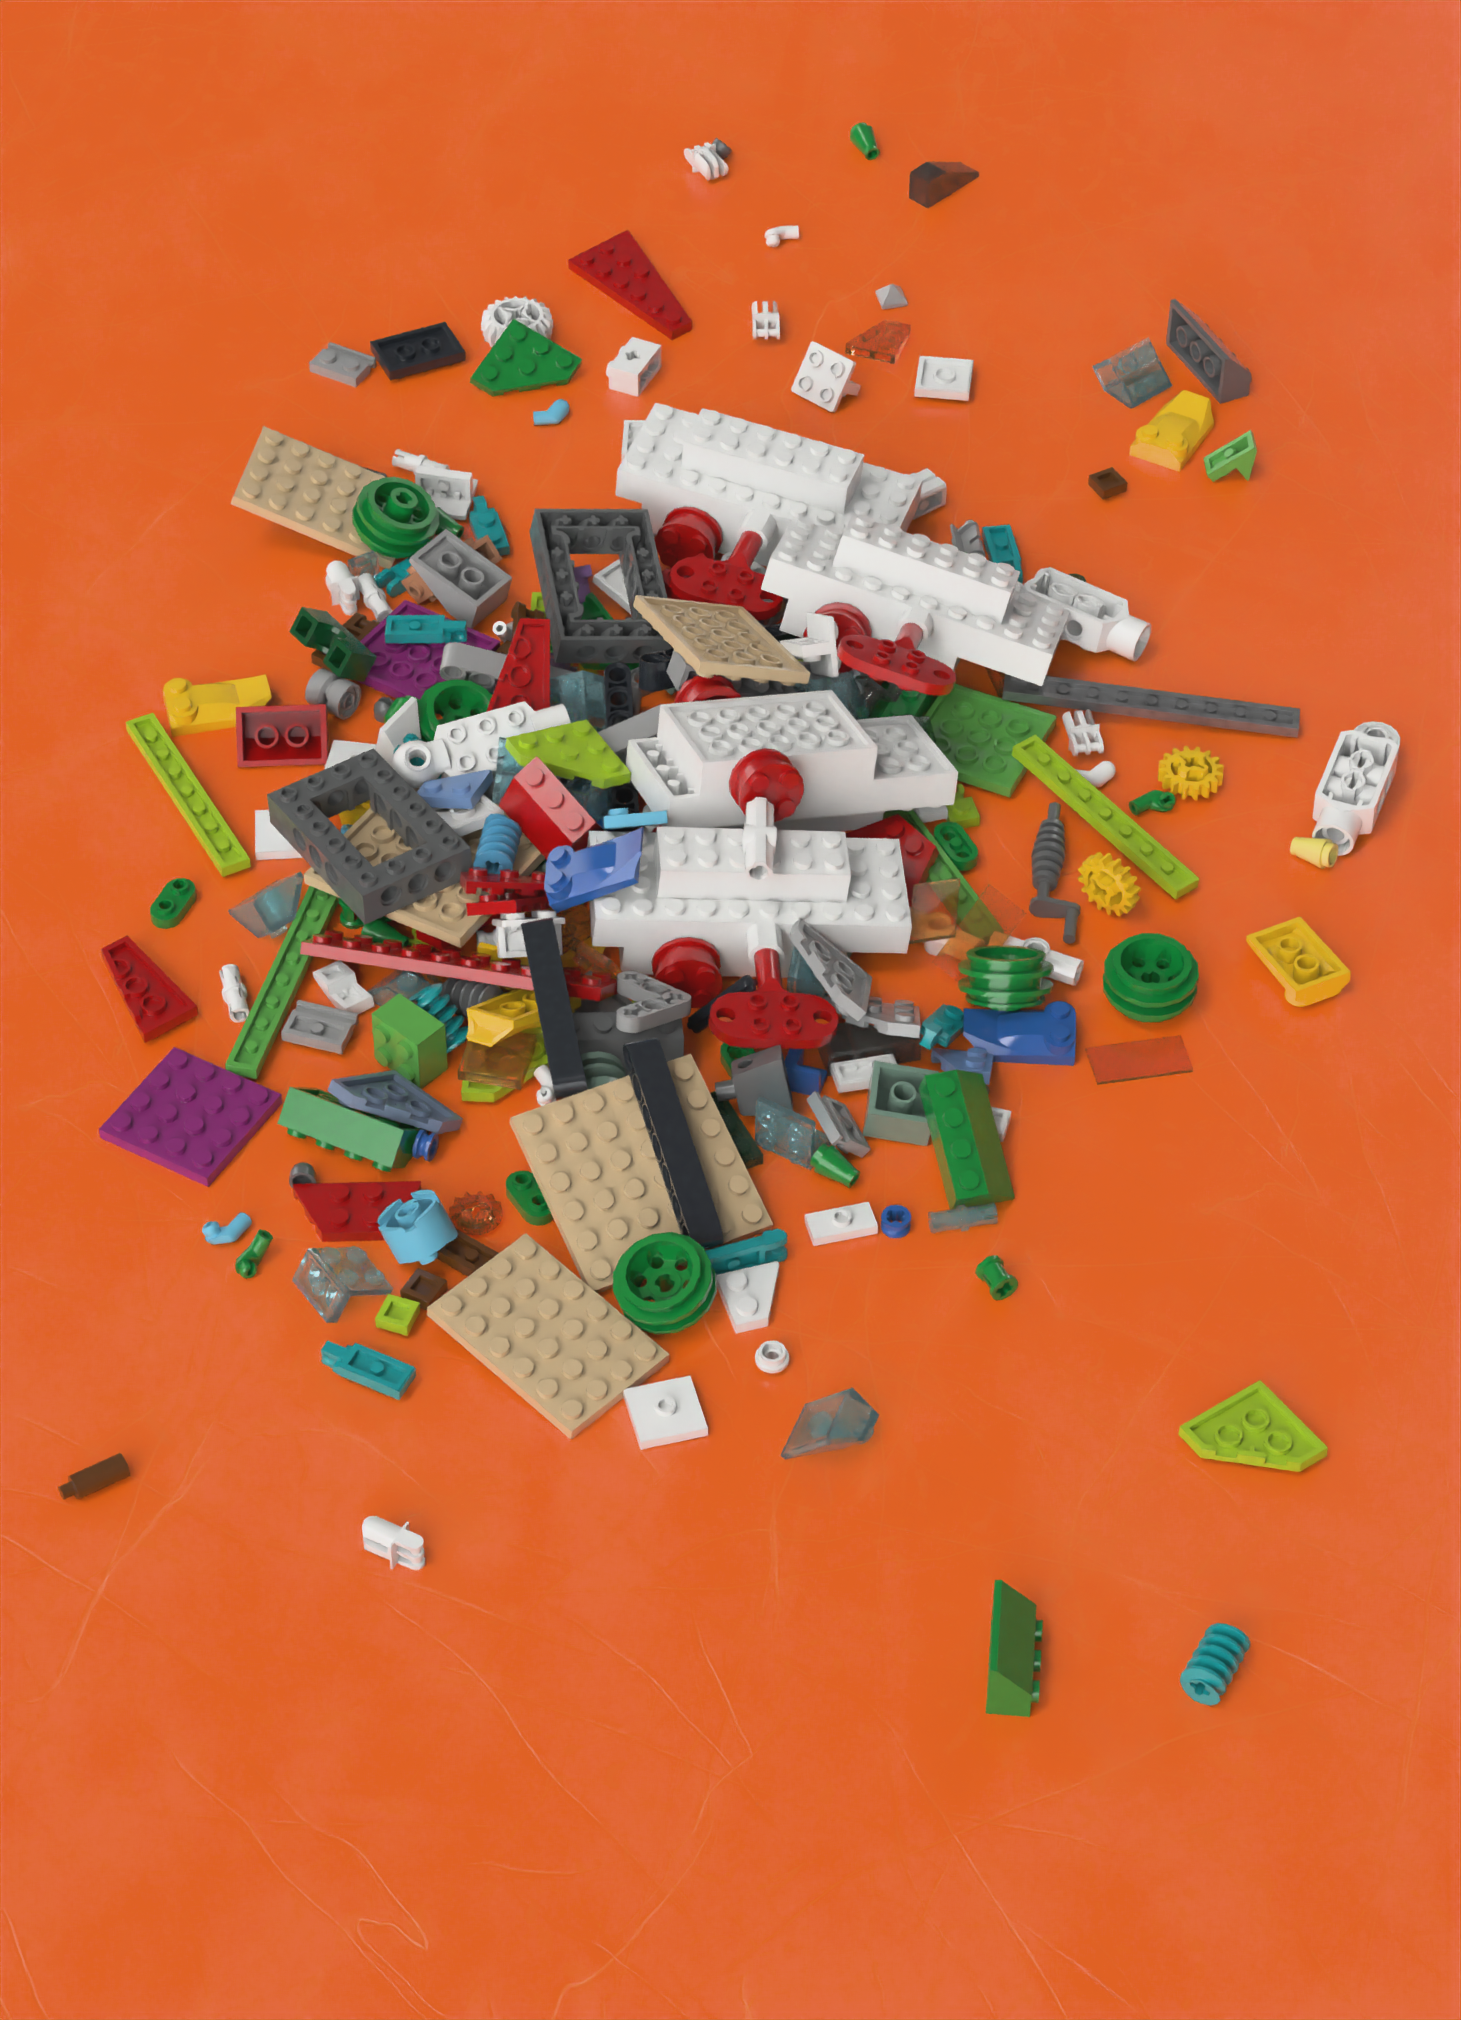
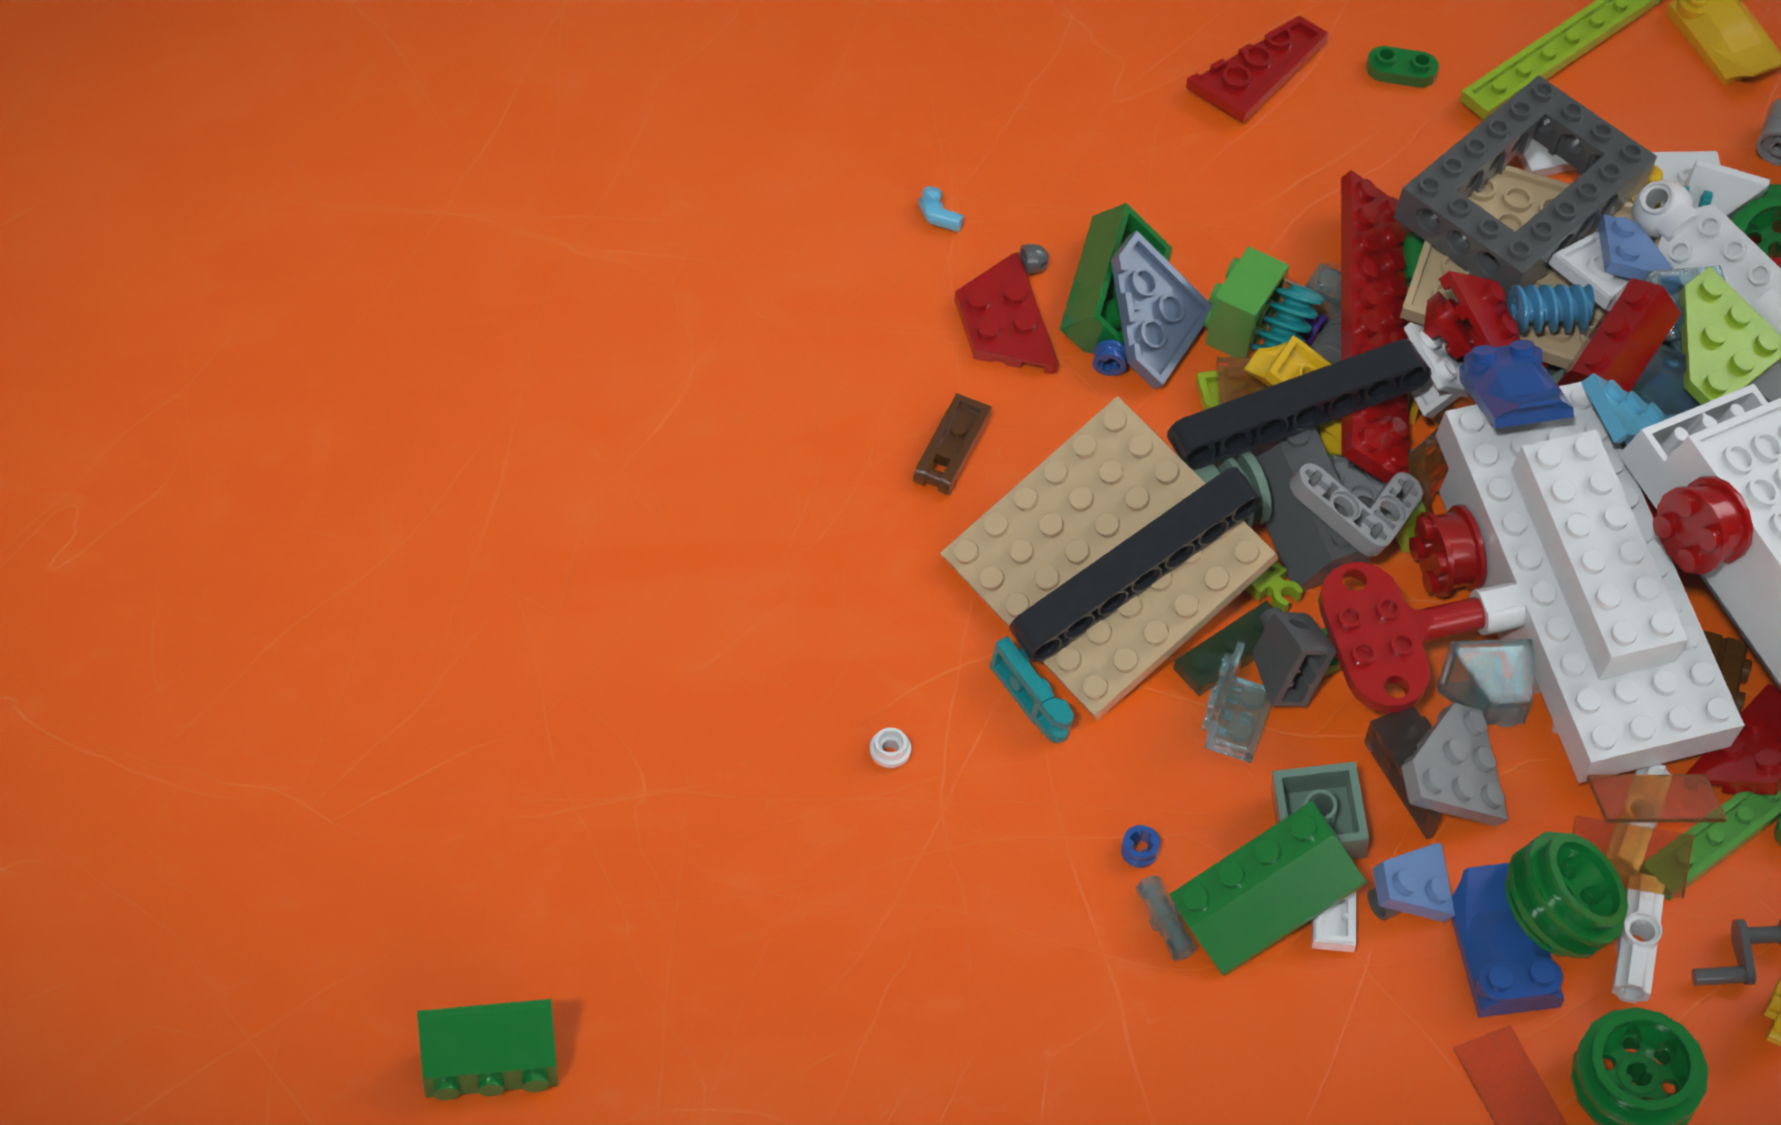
camera: 75 degrees right, 10 degrees up
reddish brown cylinder [58,1453,130,1500] -> none
magenta plate [99,1047,282,1187] -> none
white pin [219,964,250,1023] -> none
bright green plate [225,886,339,1079] -> none
clear light blue slope [228,871,304,939] -> none
red slope [235,704,329,767] -> none
green arm [235,1230,273,1279] -> none
light grey plate [281,1000,359,1054] -> none
clear light blue bracket [292,1246,393,1323] -> none
white slope [313,960,375,1014] -> none
teal hinge [321,1341,416,1400] -> none
white arm [362,1516,425,1570] -> none
lime plate [375,1294,420,1336] -> none
medium azure brick [377,1190,458,1265] -> none
reddish brown plate [400,1268,448,1310] -> none
tan plate [427,1233,670,1440] -> none
clear orange gear [449,1190,503,1235] -> none
green wheel [613,1232,717,1335] -> none
white plate [624,1376,708,1450] -> none
black axle [687,975,758,1033] -> none
white wing [717,1261,779,1334] -> none
white piece [742,797,777,883] -> none
clear light blue slope [781,1387,879,1459] -> none
blue panel [784,1049,827,1095] -> none
light grey plate [789,918,872,1021] -> none
white plate [804,1202,878,1246] -> none
light grey plate [806,1091,871,1158] -> none
green cone [810,1143,861,1188] -> none
white plate [830,1053,897,1093] -> none
teal hinge [919,1004,964,1050] -> none
green bush [975,1255,1018,1300] -> none

